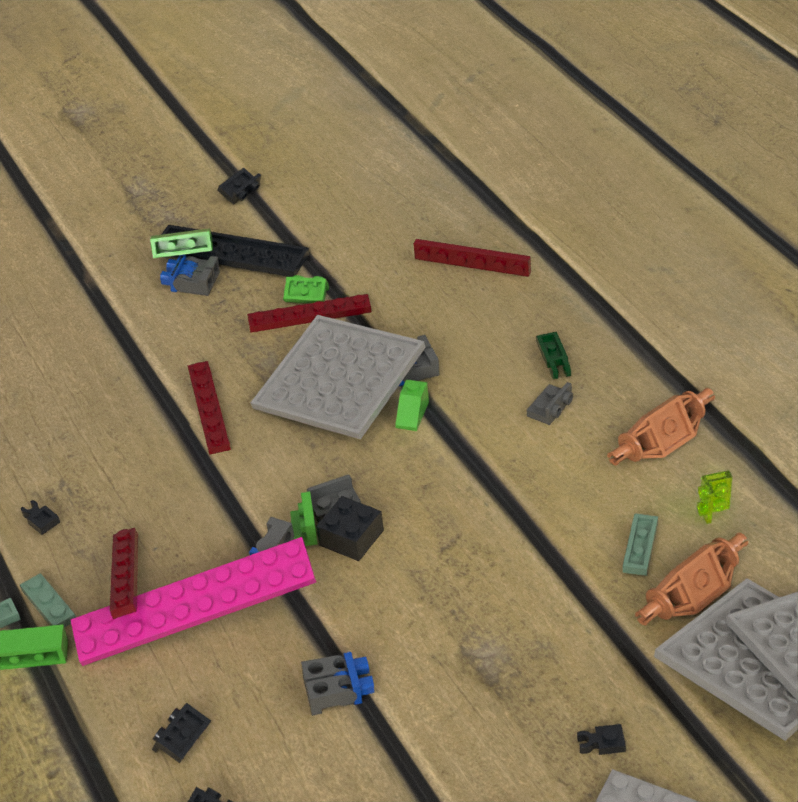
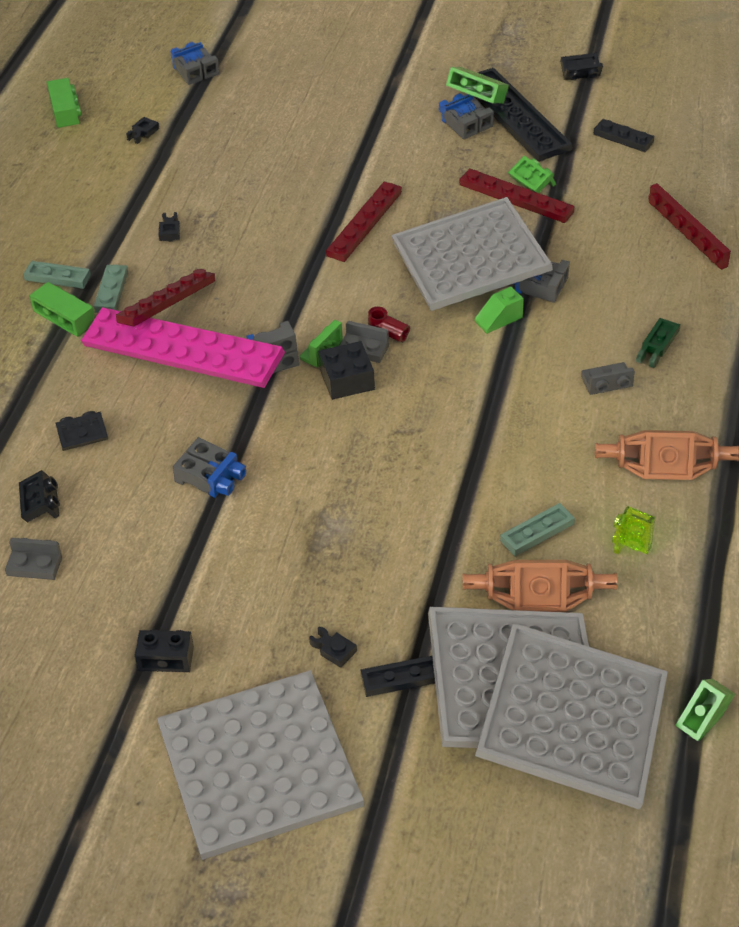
camera: 40 degrees right, 5 degrees up
none -> black plate [360,656,435,697]
none -> dark red piece [368,306,410,343]
none -> black plate [593,119,655,152]

